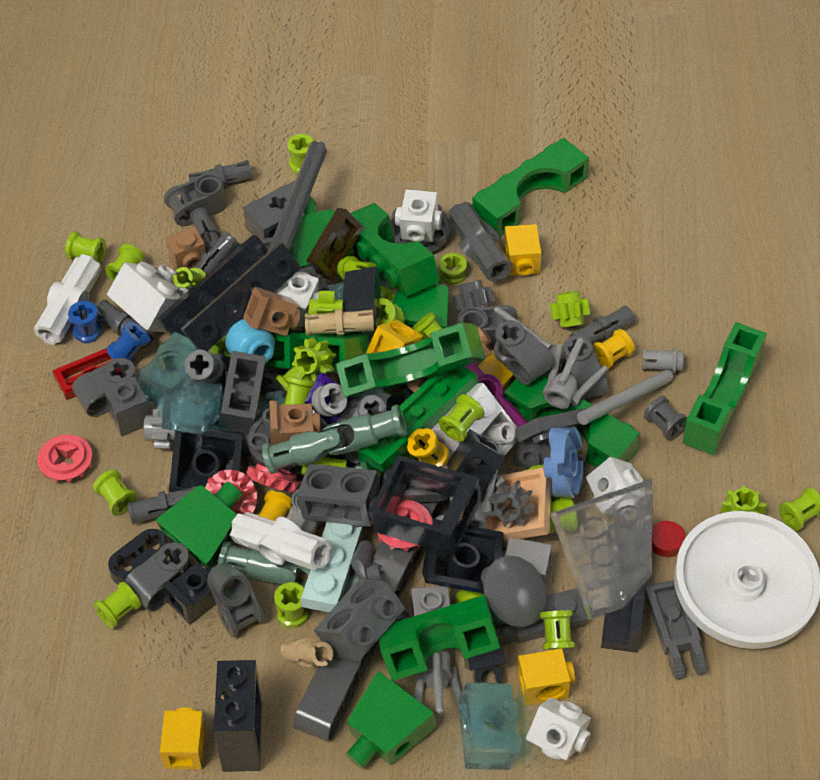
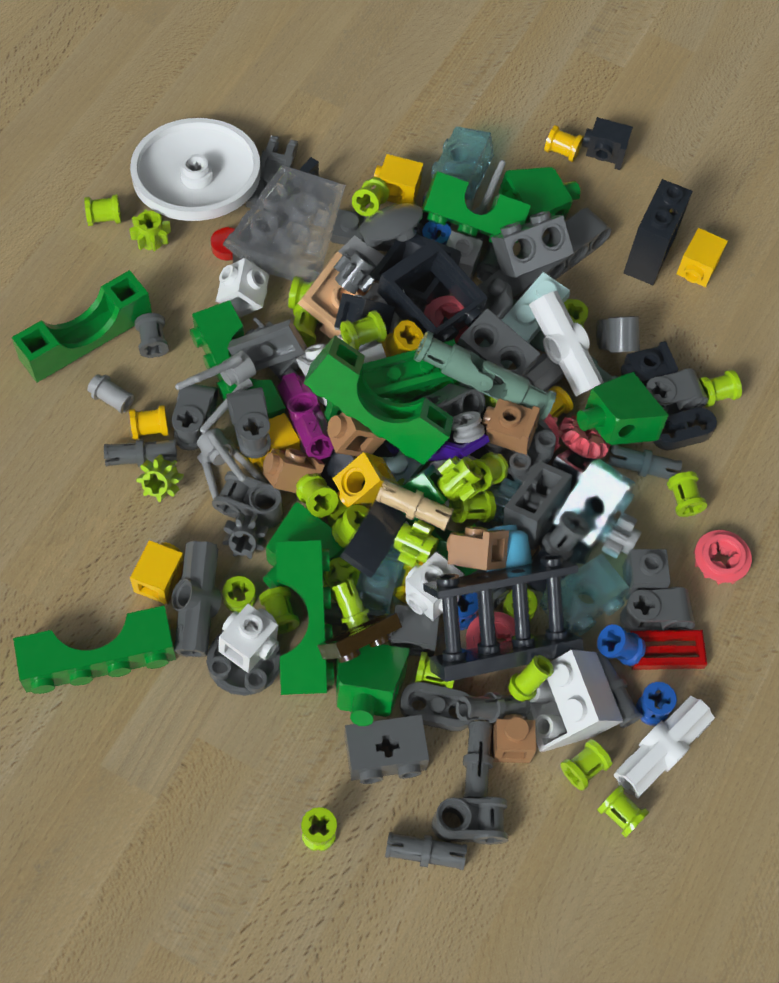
camera: 160 degrees left, 10 degrees up
dark grey axle [267,141,327,253] -> none
tan pin [280,637,333,667] -> none
white brick [526,697,591,760] -> none
medium blue plate [544,428,583,497] -> none
light grey bar [577,369,674,425] -> none

